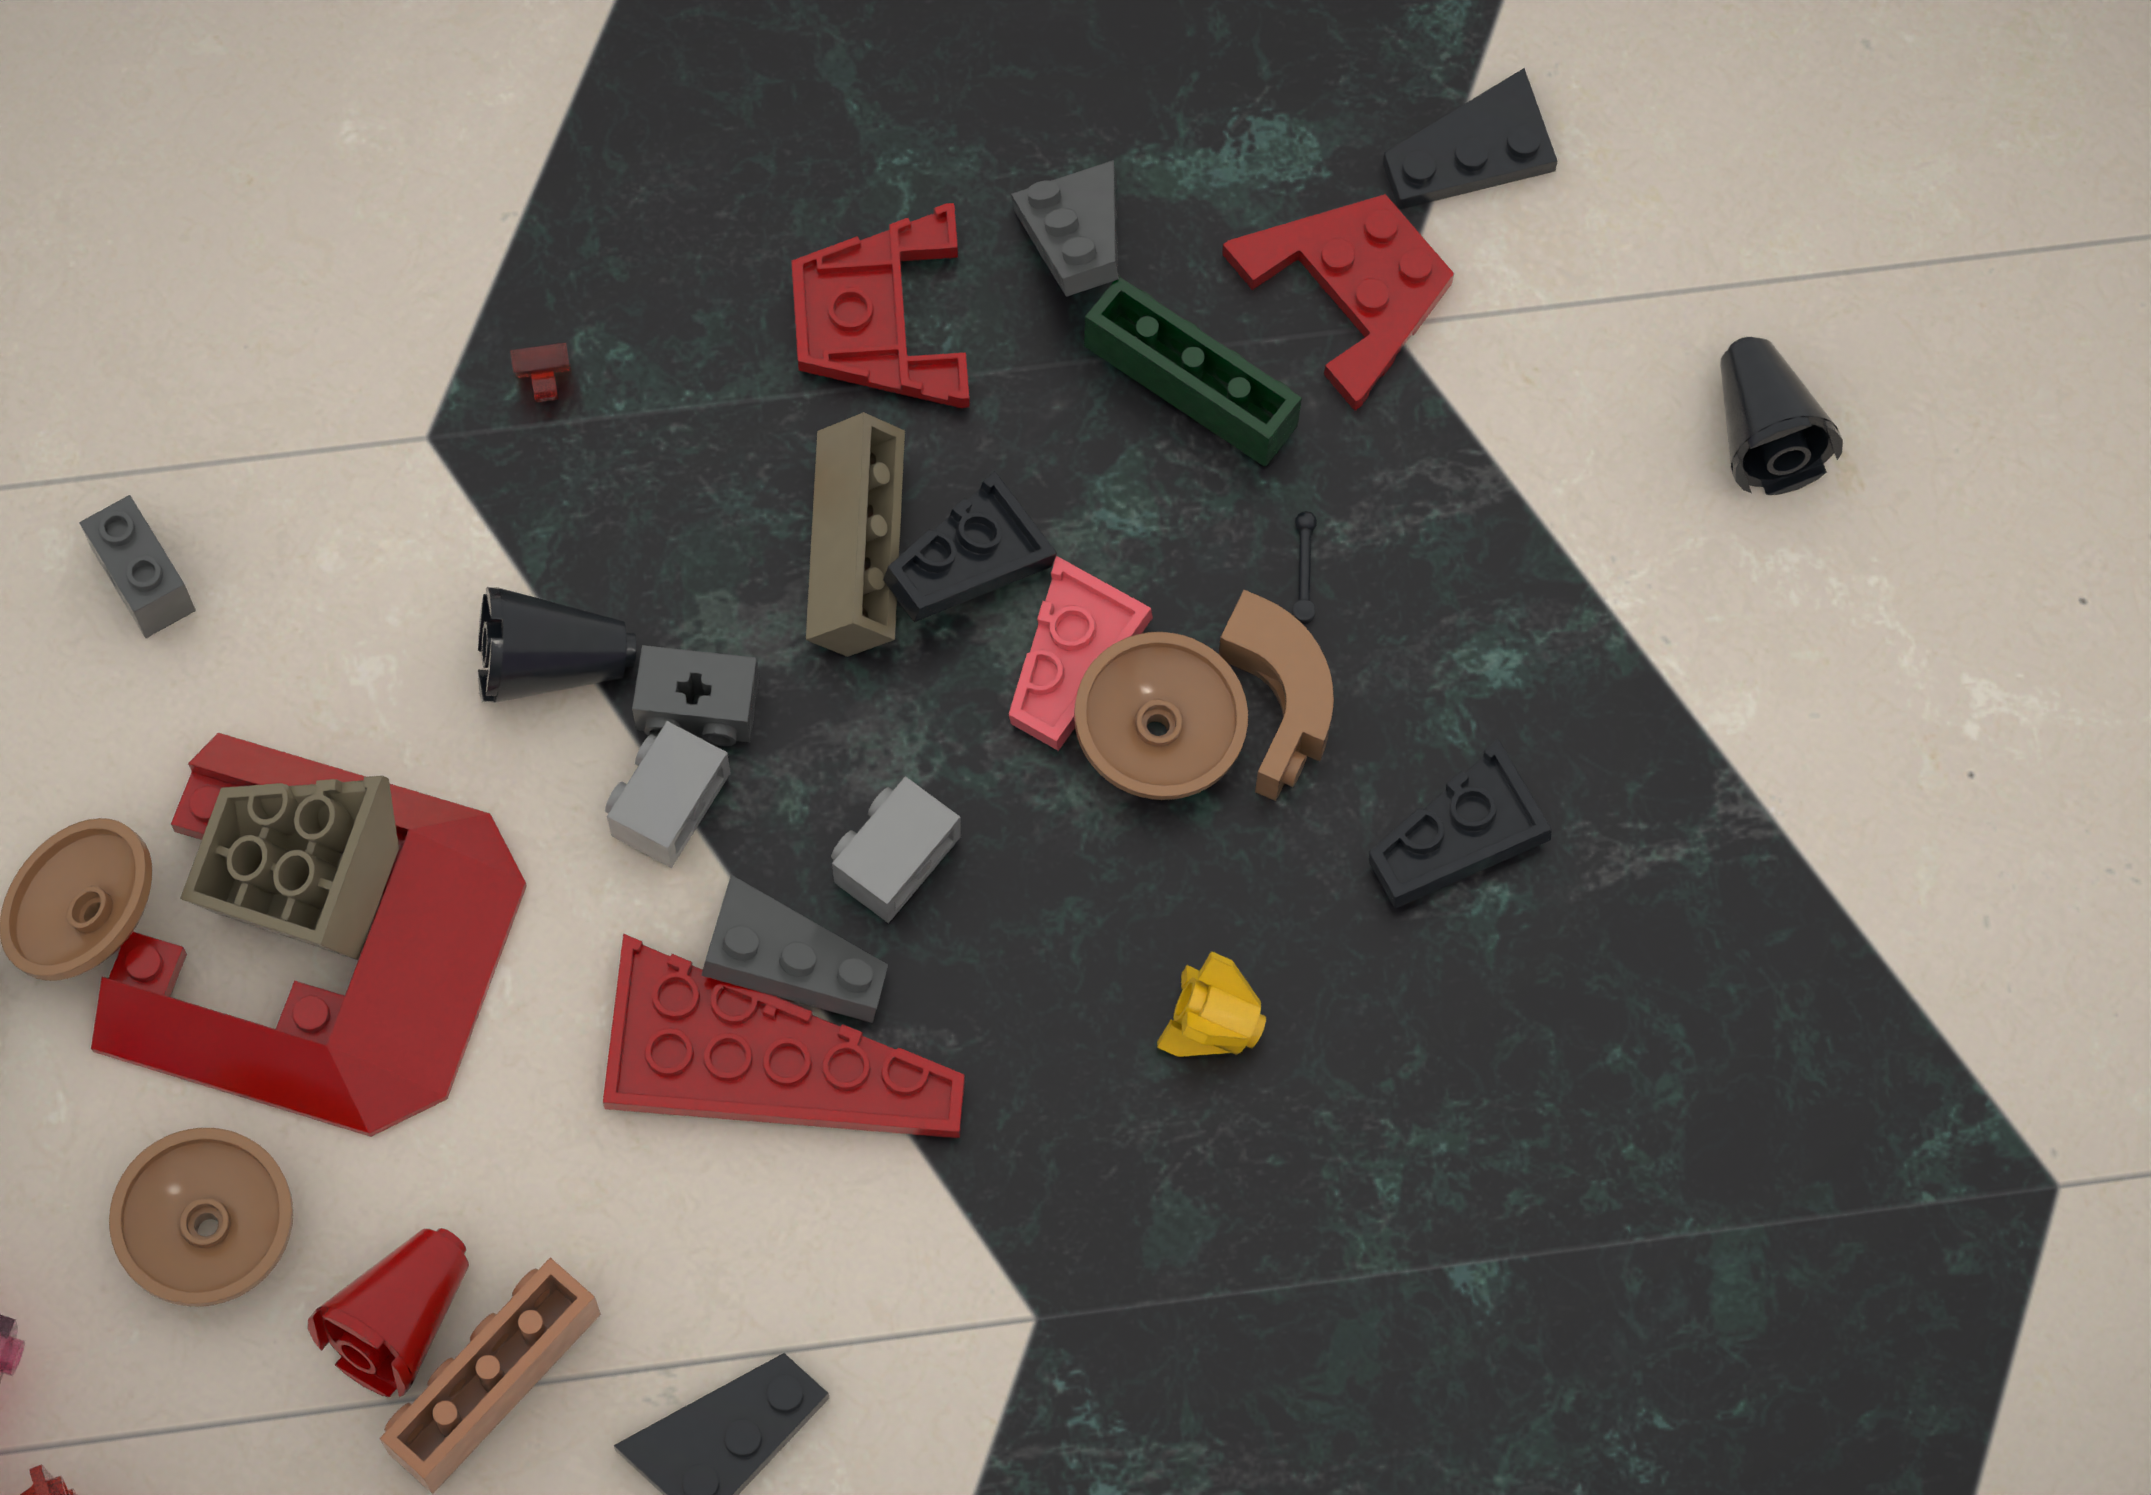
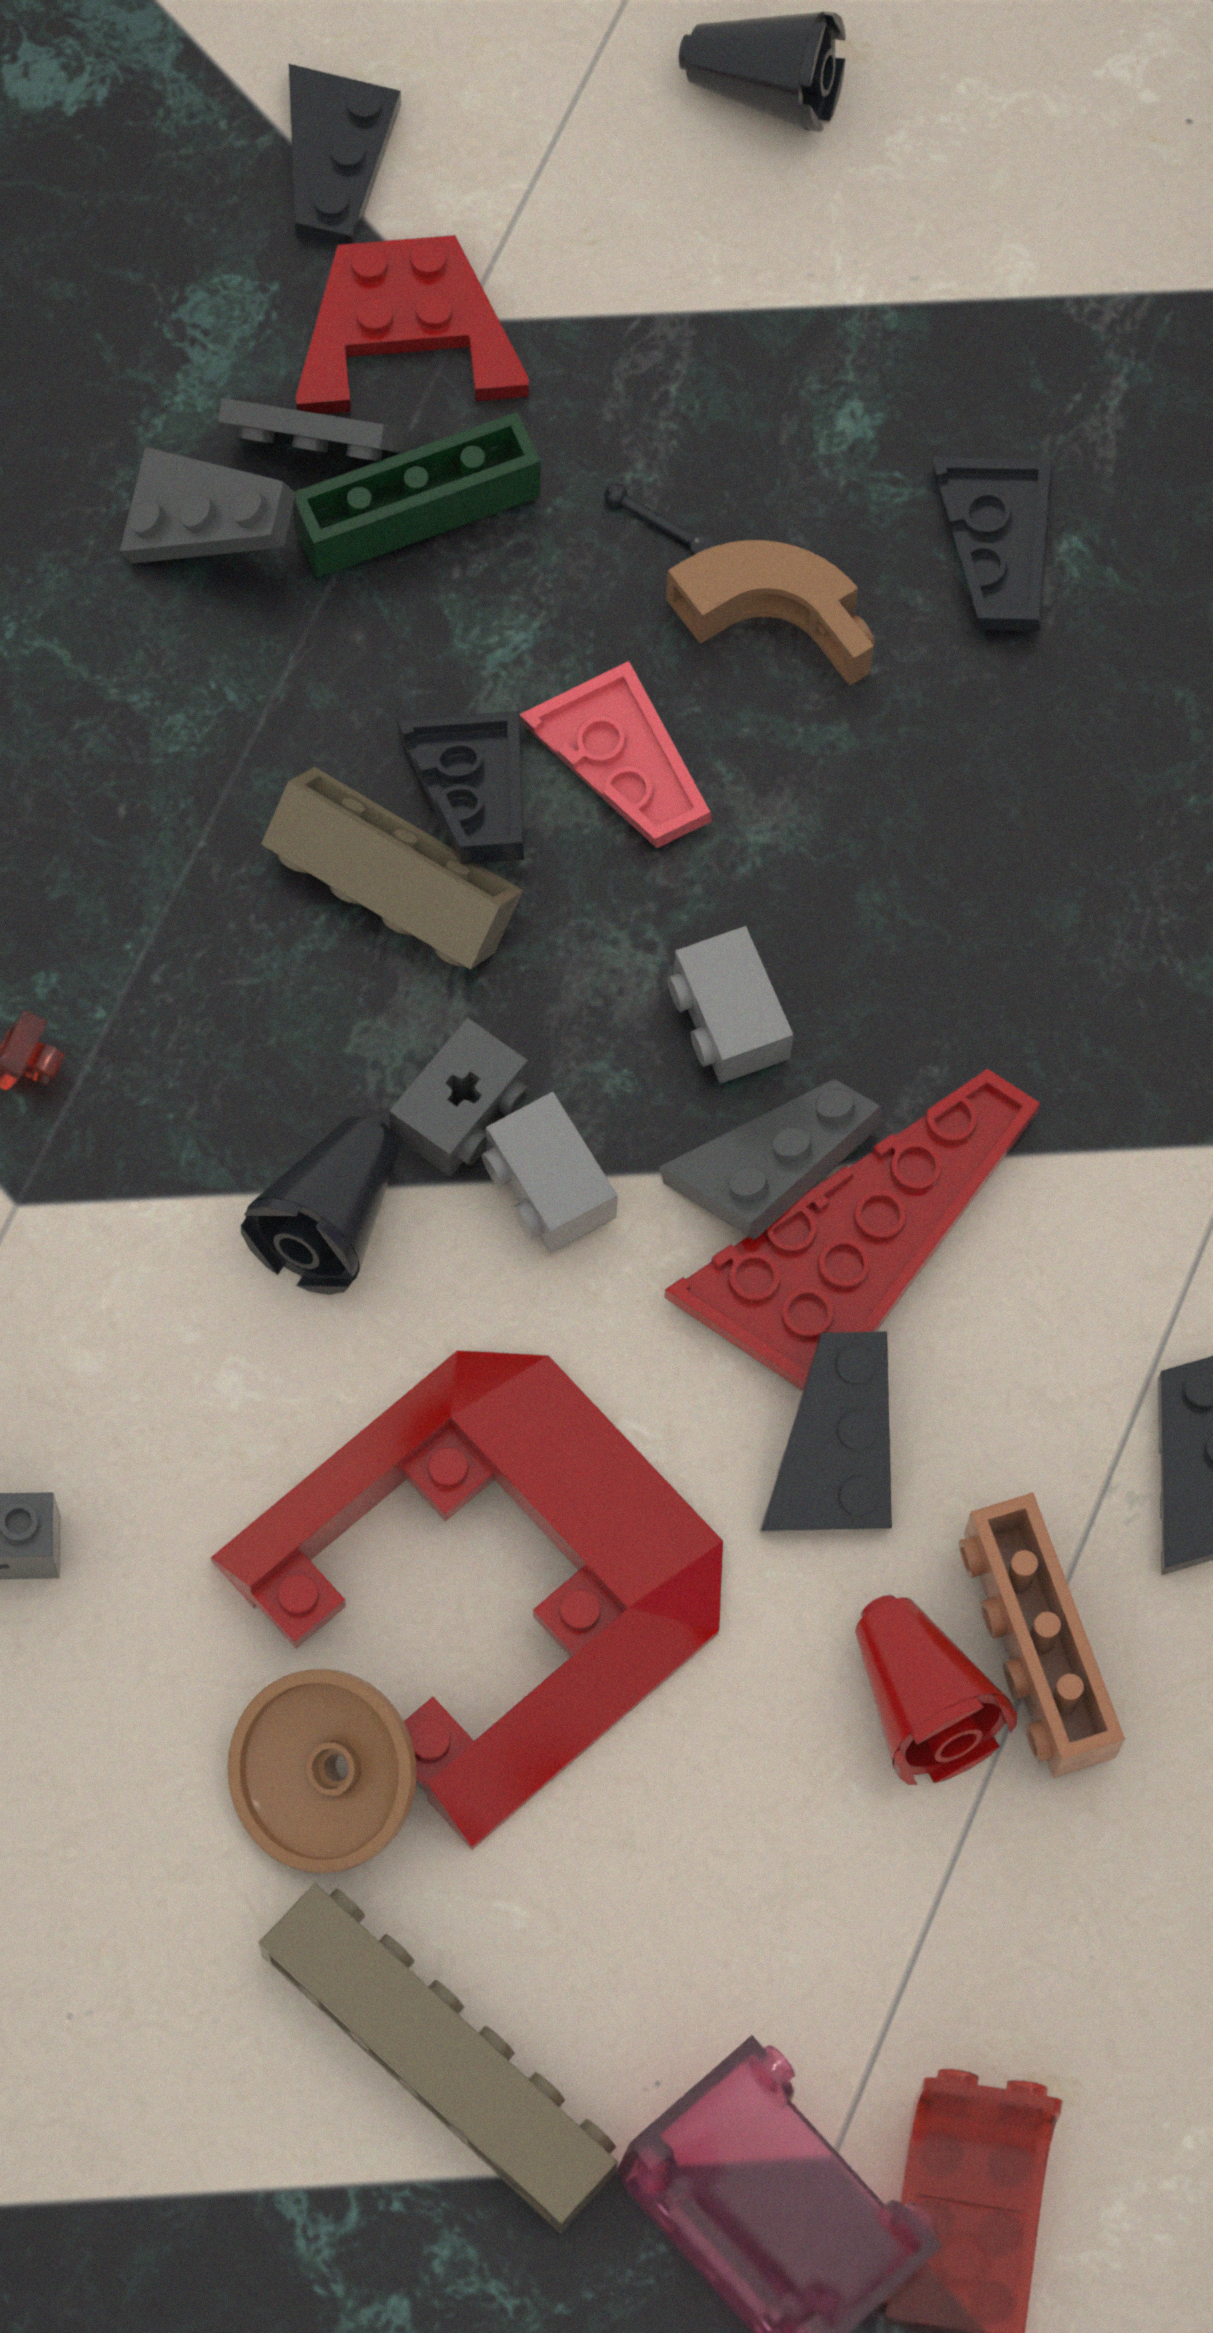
camera: 60 degrees left, 0 degrees up
medium nougat dish [109,1128,293,1307] -> none
dark tan wedge [180,775,399,960] -> none
red wing [792,203,970,408] -> none
medium nougat dish [1074,632,1248,800] -> none
yellow brick [1157,951,1266,1057] -> none
none -> dark grey wing [218,398,434,462]
none -> black wing [760,1331,892,1531]

